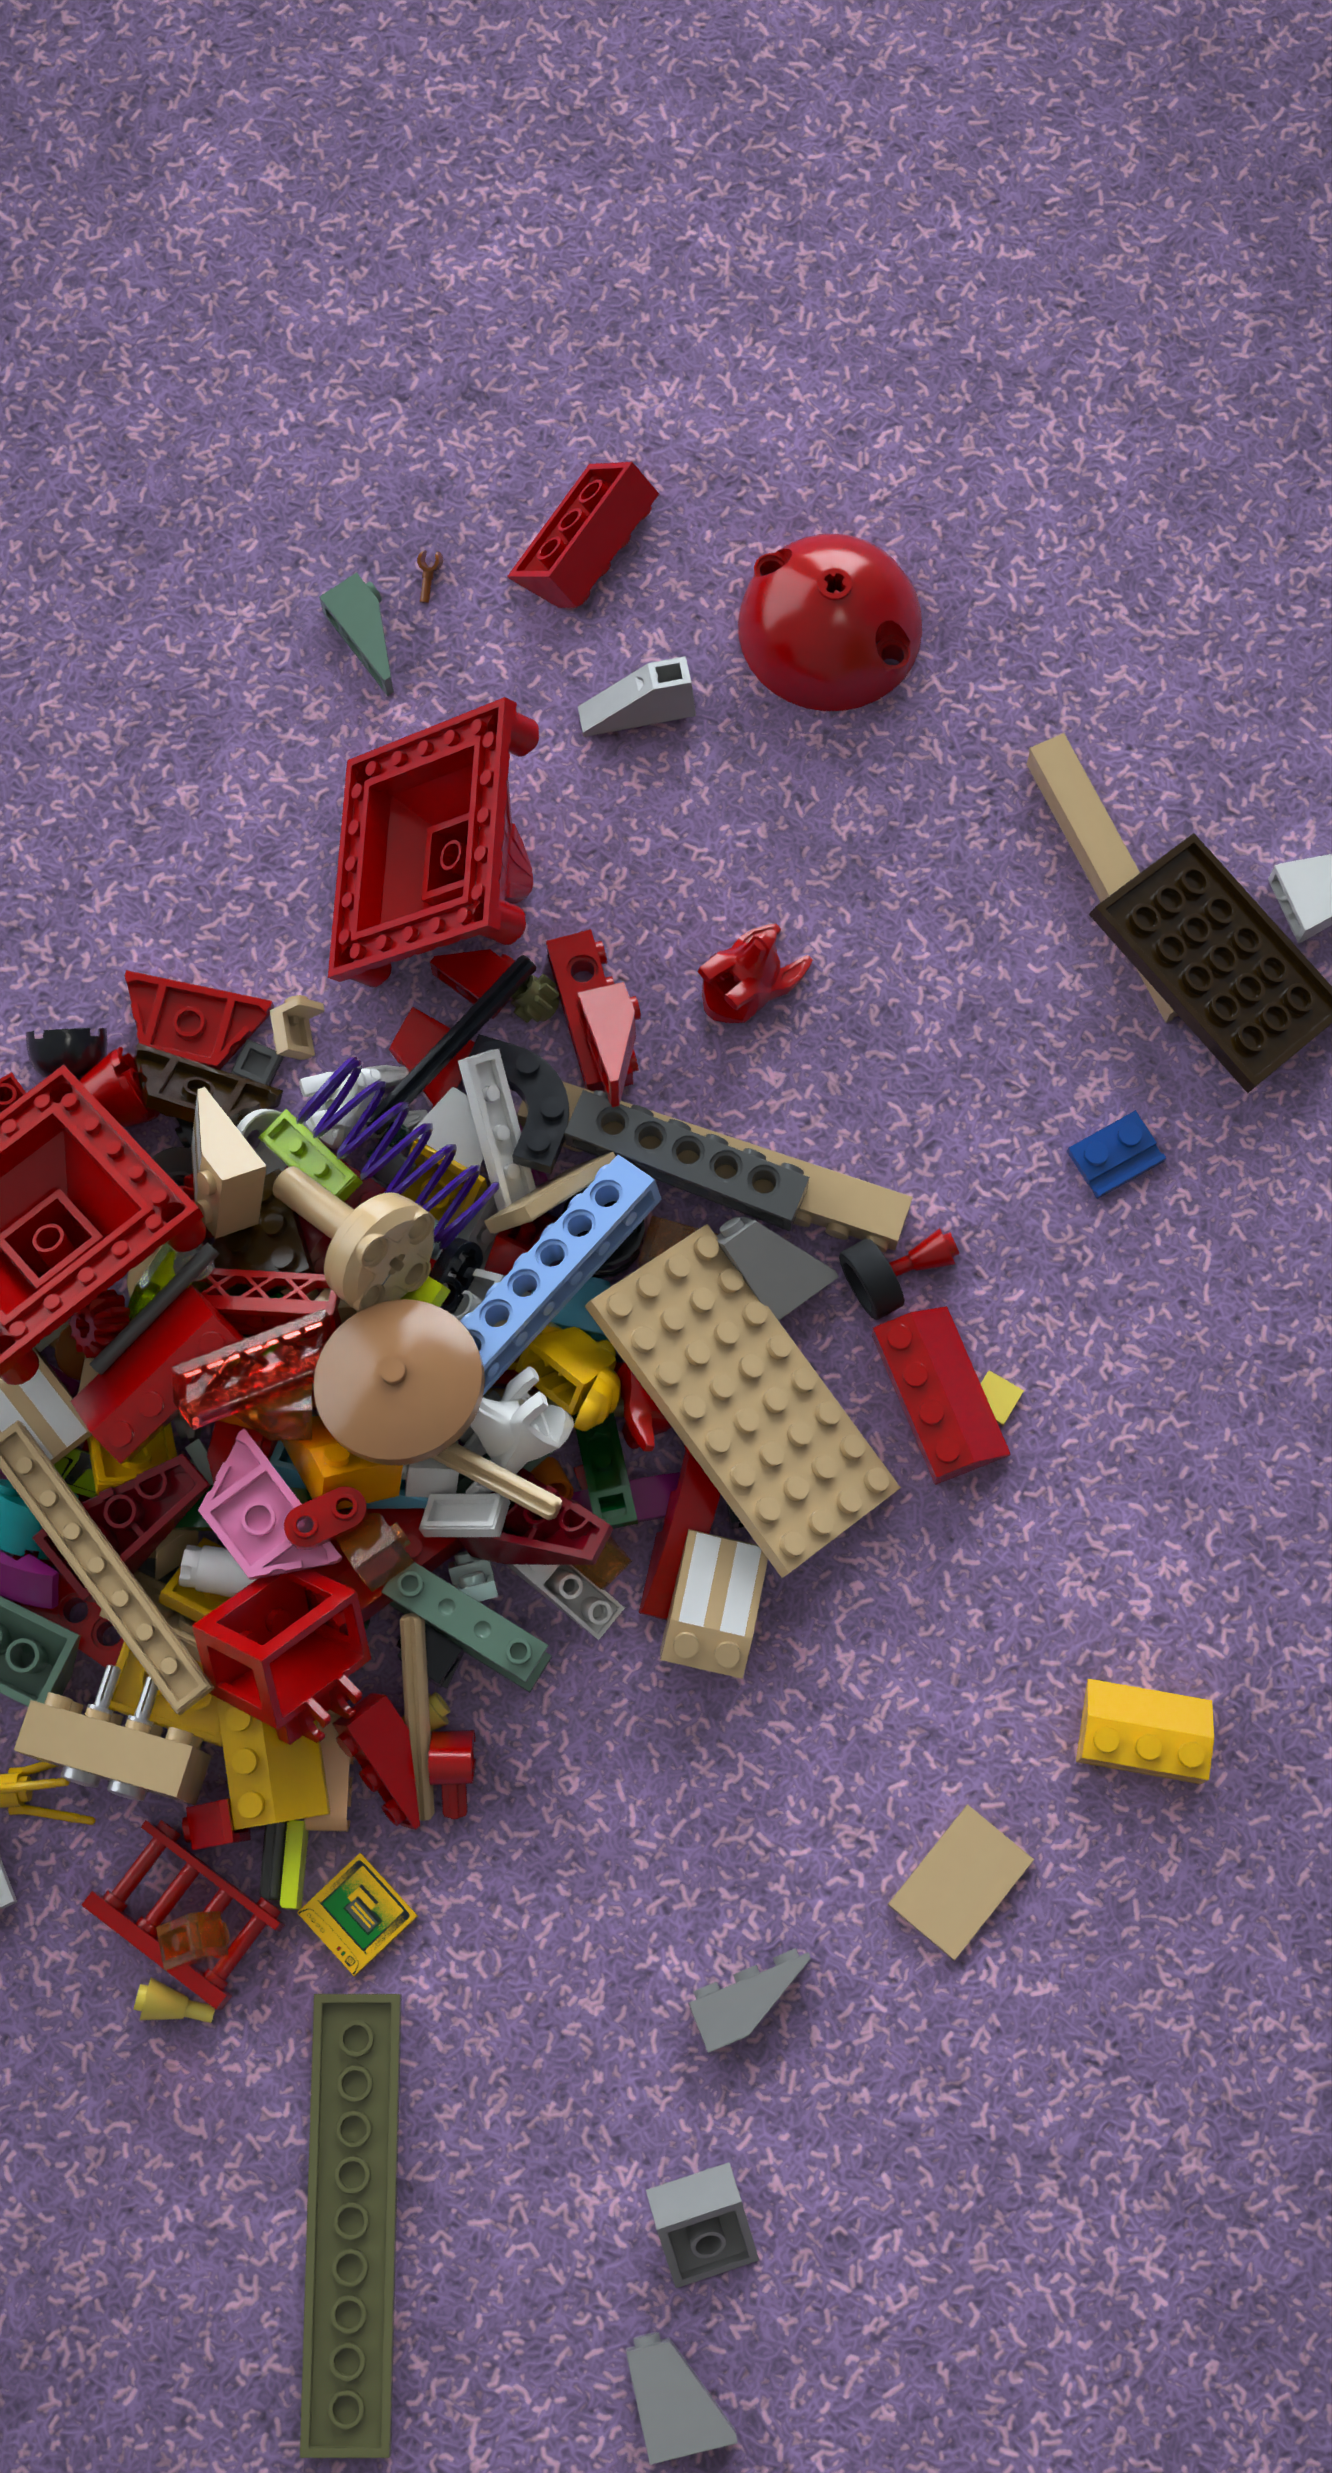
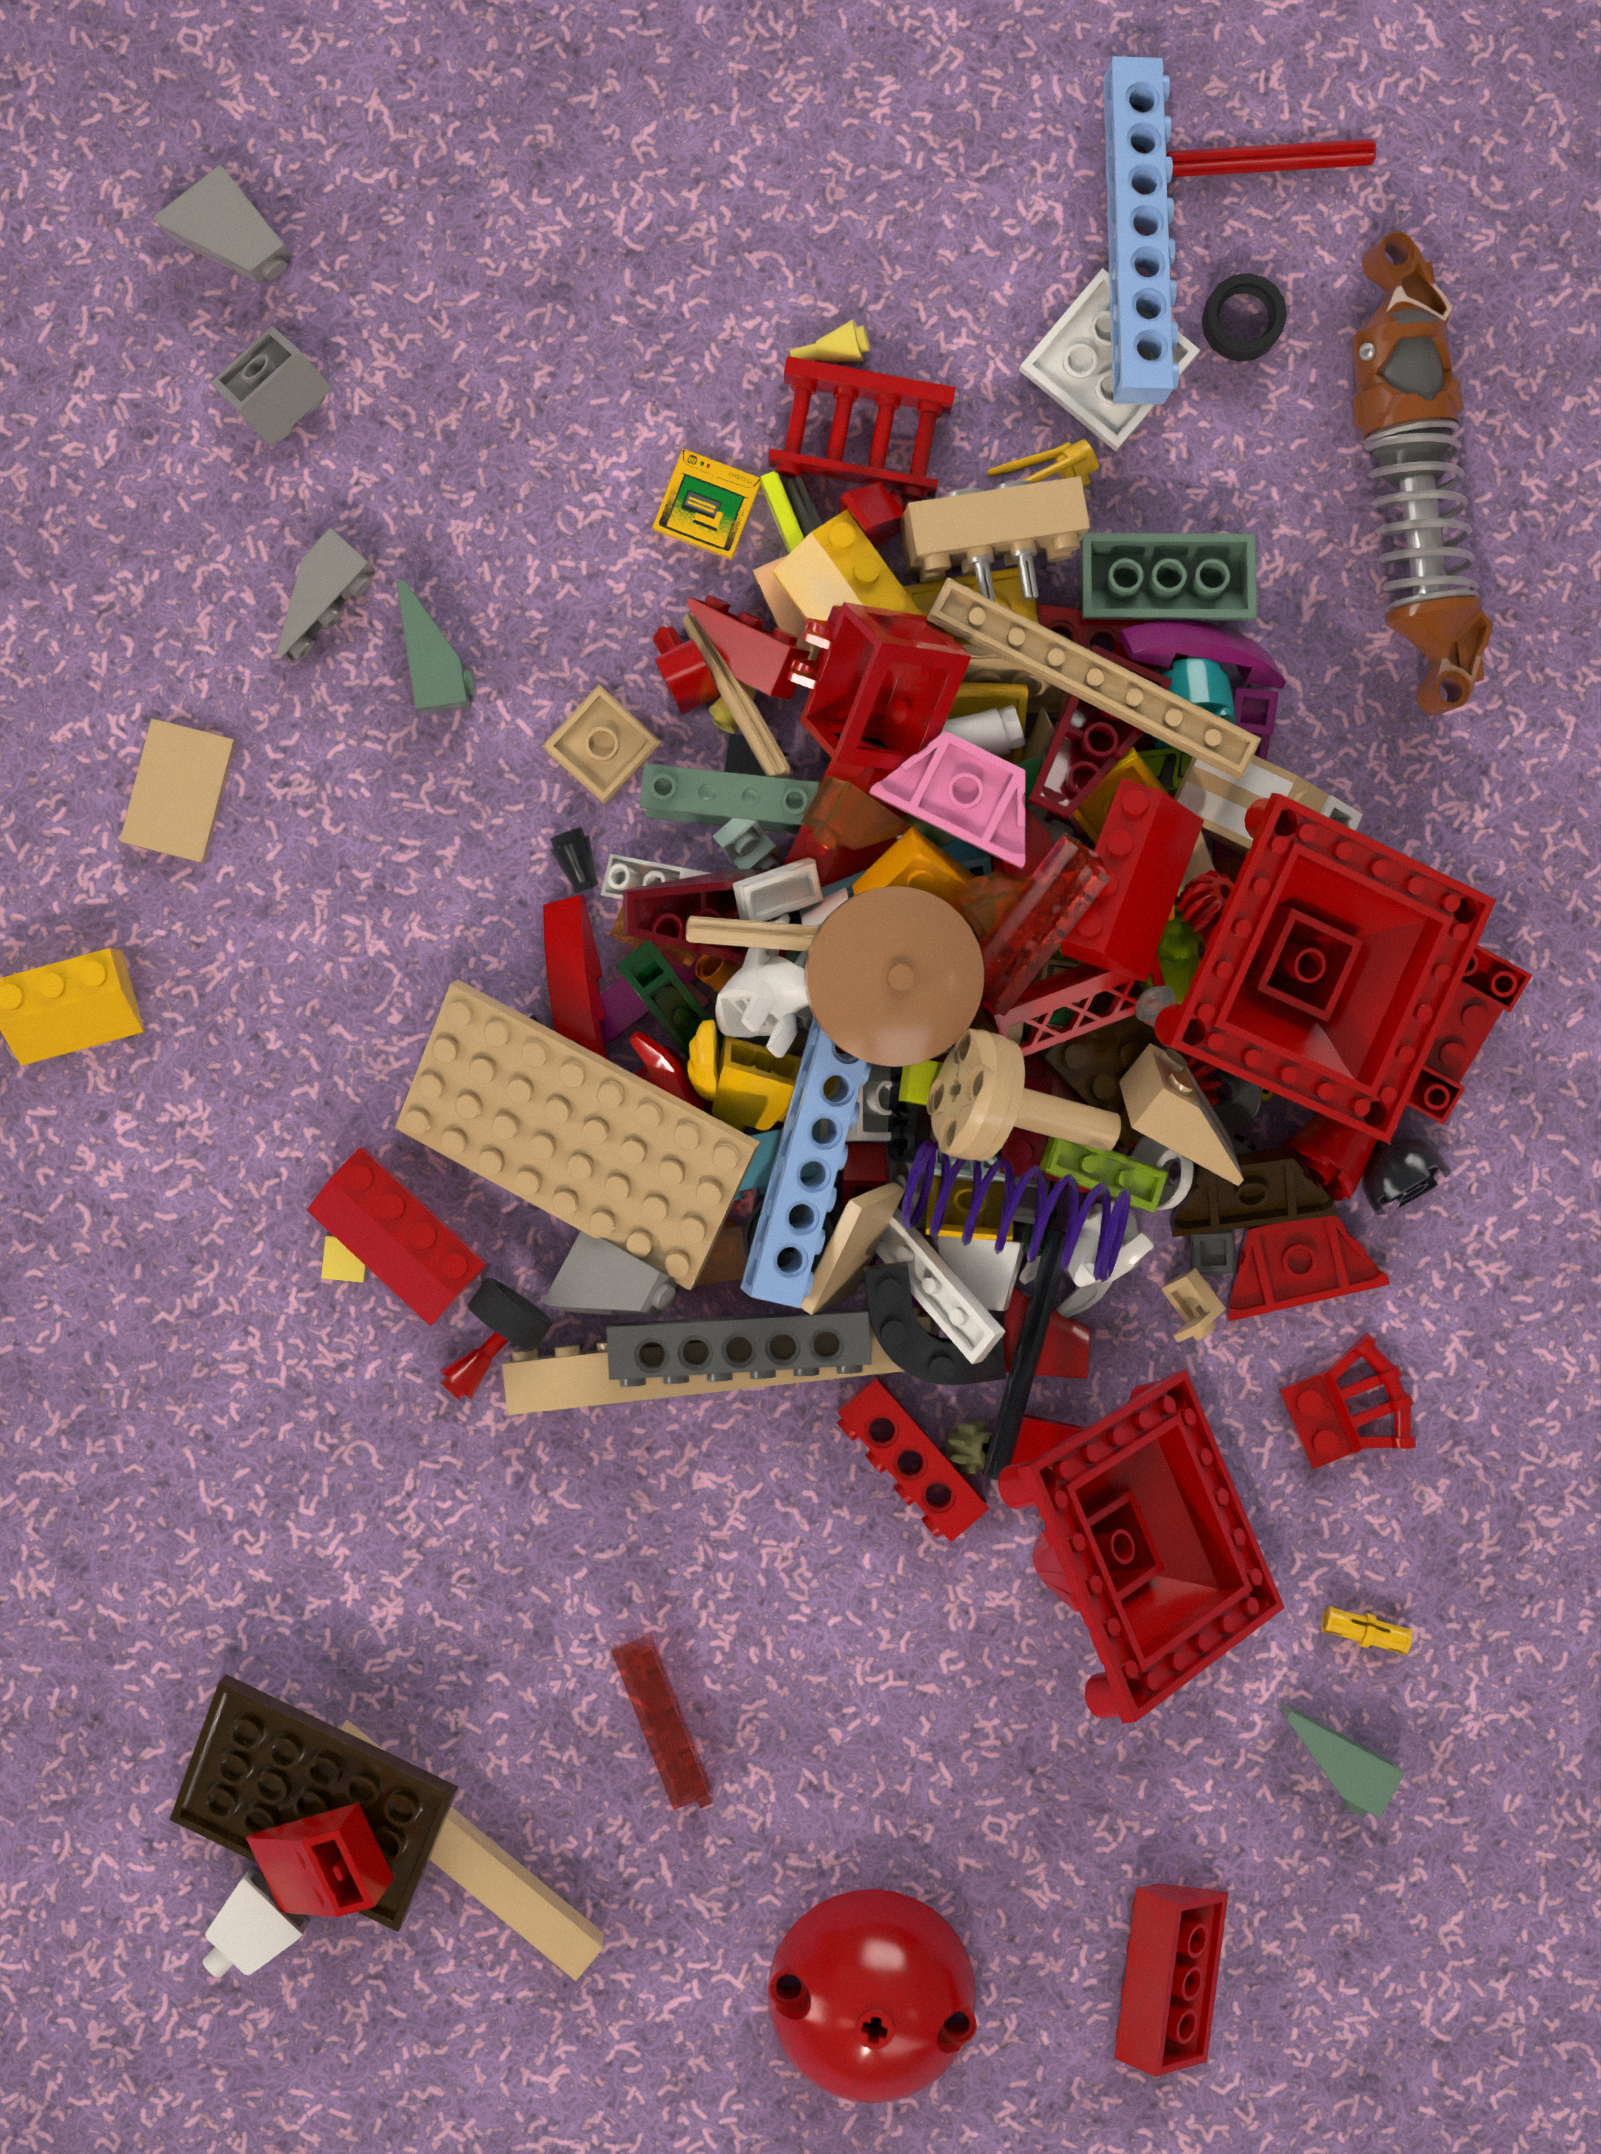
camera: 150 degrees right, 15 degrees up
dark grey bar [90,1242,219,1375] -> none
clear orange slope [156,1911,230,1971] -> none
red plate [284,1486,367,1550] -> none
olive plate [300,1994,402,2458] -> none
dark orange hand [417,550,443,603] -> none
light grey slope [578,656,696,737] -> none
slope [578,982,641,1107] -> none
tan slope [660,1529,768,1679] -> none
red piece [697,924,813,1024] -> none
blue plate [1067,1110,1166,1199] -> none
none -> red slope [246,1802,394,1917]
none -> sand green slope [396,580,477,714]
none -> tan tile [542,684,662,805]
none -> black cone [550,827,599,893]
none -> clear red fence [611,1633,714,1810]
none -> red plate [1278,1333,1416,1470]
none -> yellow pin [1321,1605,1413,1656]

